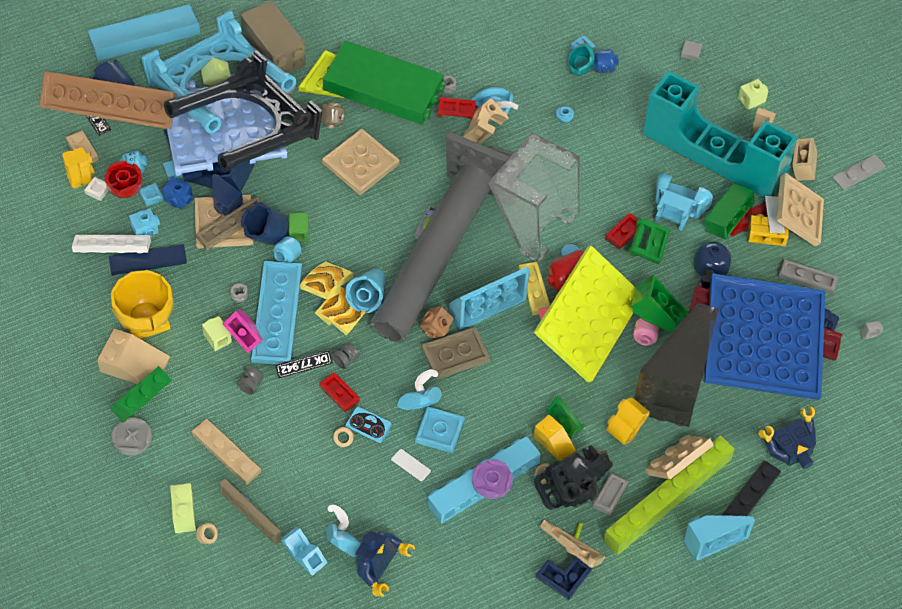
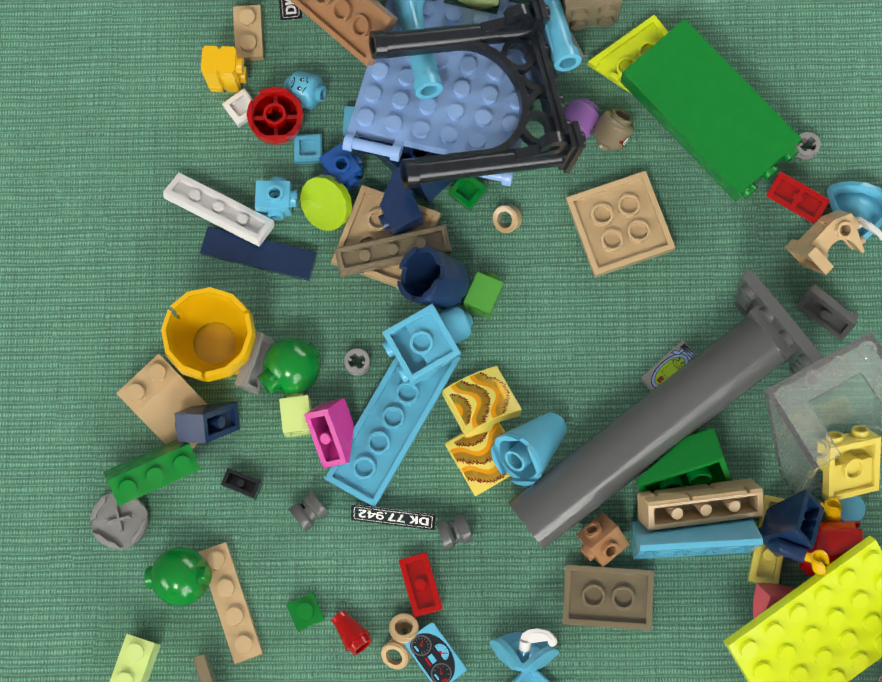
camera: 35 degrees right, 20 degrees up
none -> green brick [144,547,212,606]
none -> dark blue slope [175,401,240,443]
none -> black piece [221,468,263,500]
none -> light grey tile [235,331,277,395]
none -> green brick [257,338,321,395]
none -> green plate [286,592,325,632]
none -> lime tile [300,174,352,231]
none -> red cone [331,610,372,655]
none -> medium azure plate [381,303,462,385]
none -> tan piece [389,613,419,644]
none -> green plate [448,177,487,211]
none -> tan piece [493,204,522,233]
none -> green slope [636,428,733,493]
none -> tan brick [637,478,763,531]
none -> dark blue torso [758,489,842,575]
none -> light yellow plate [816,425,881,500]

